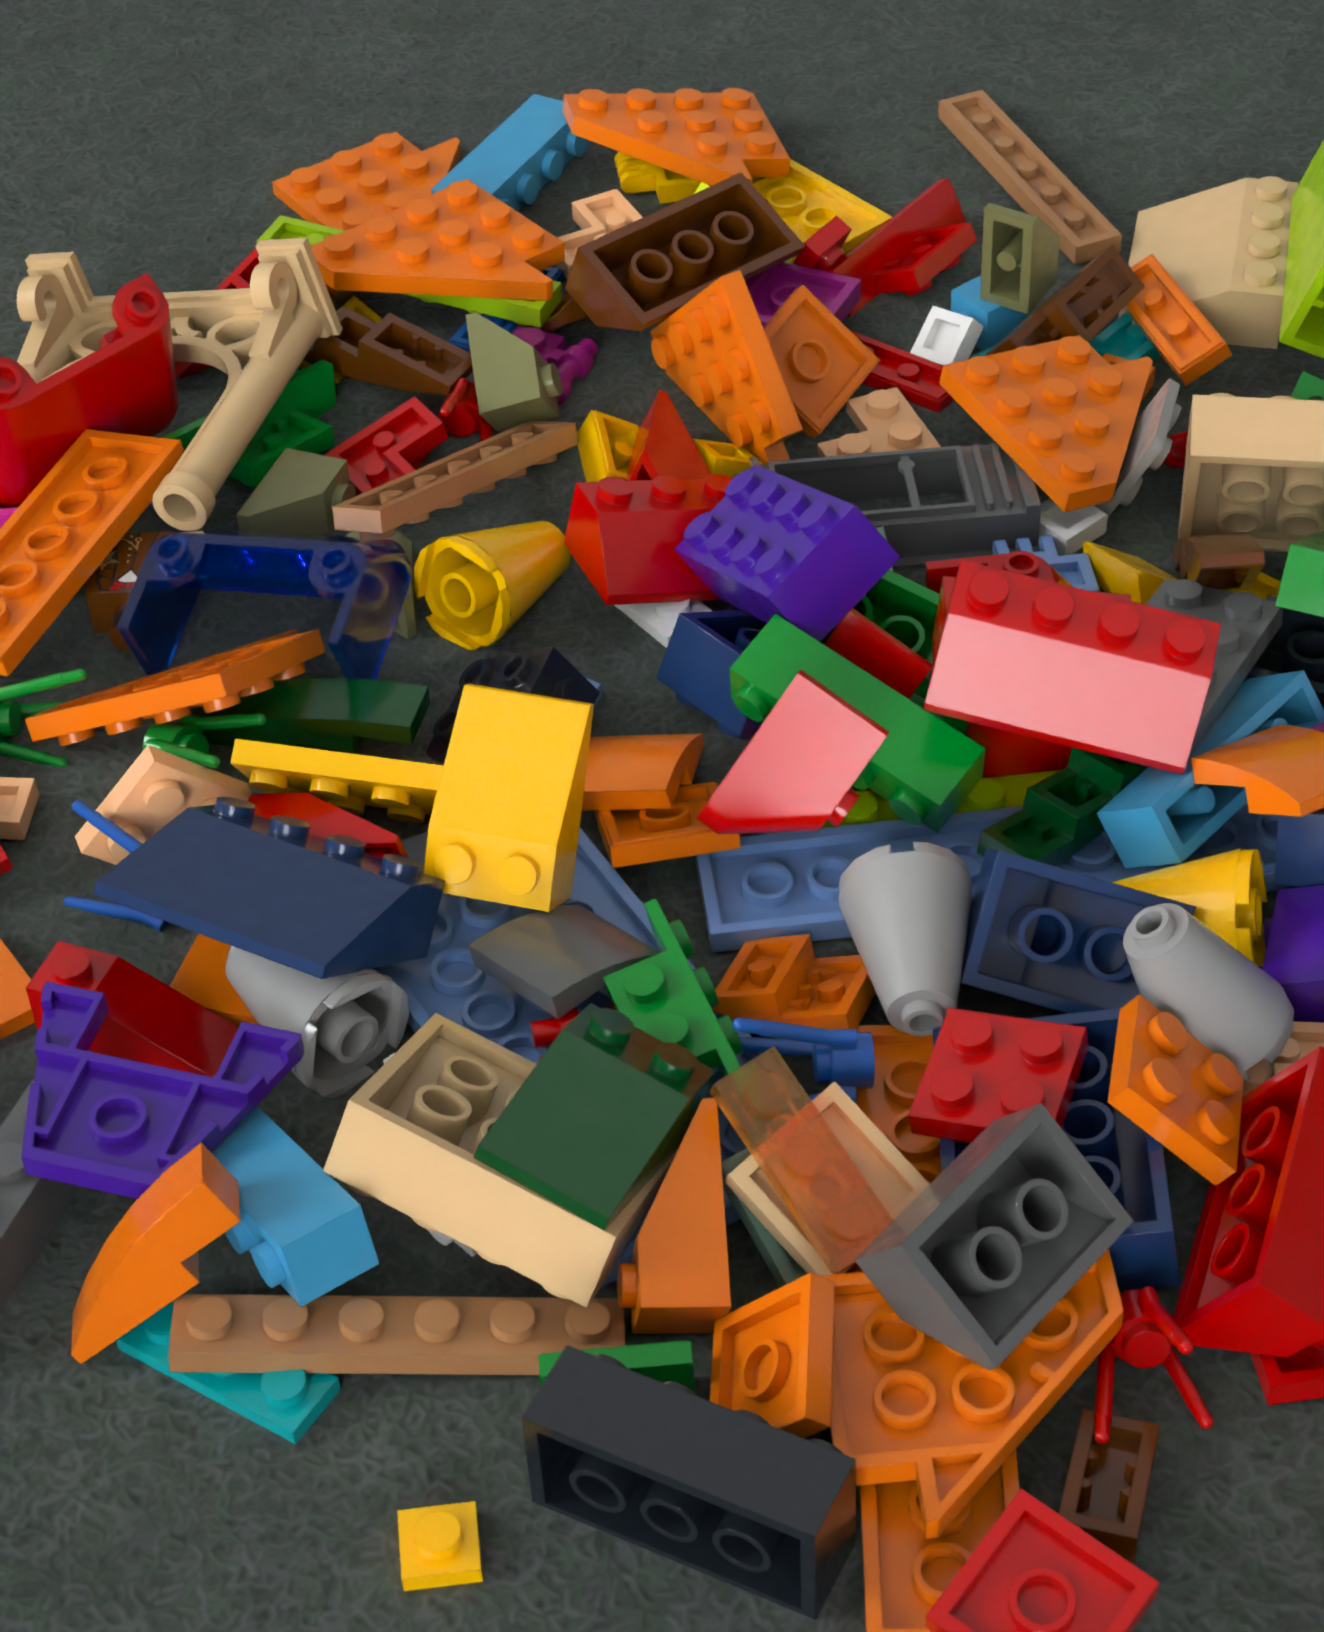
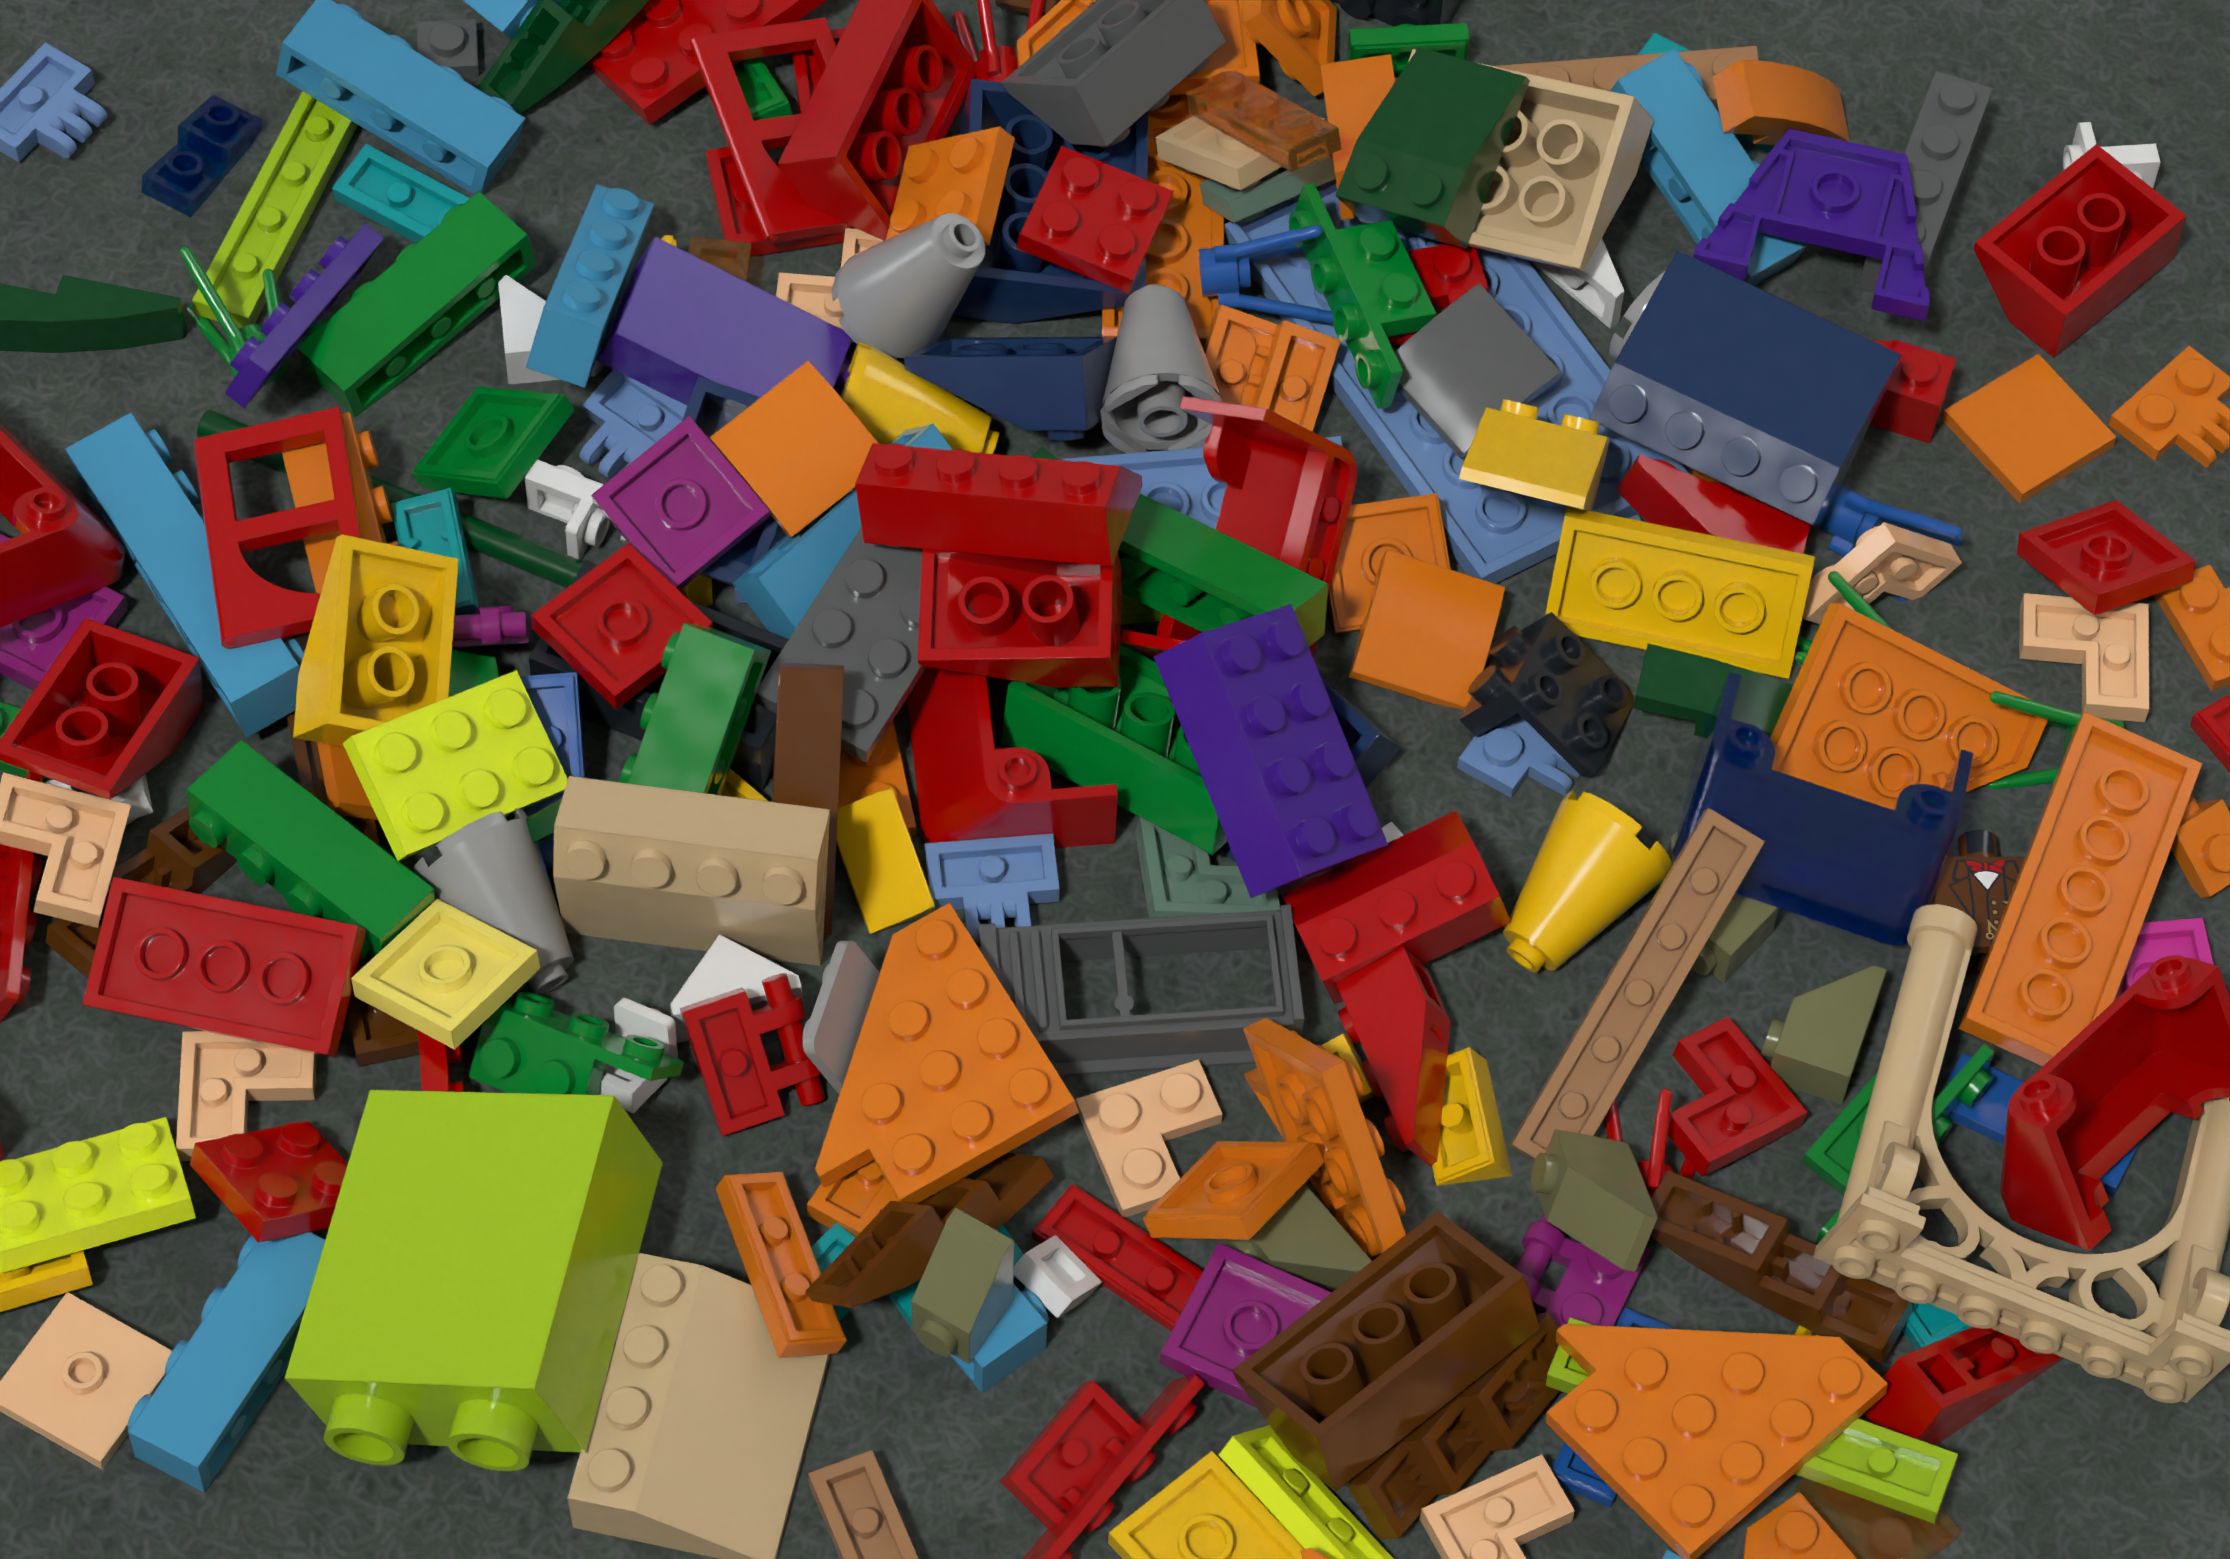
camera: 175 degrees right, 15 degrees up
red plate [793,215,852,271] -> none

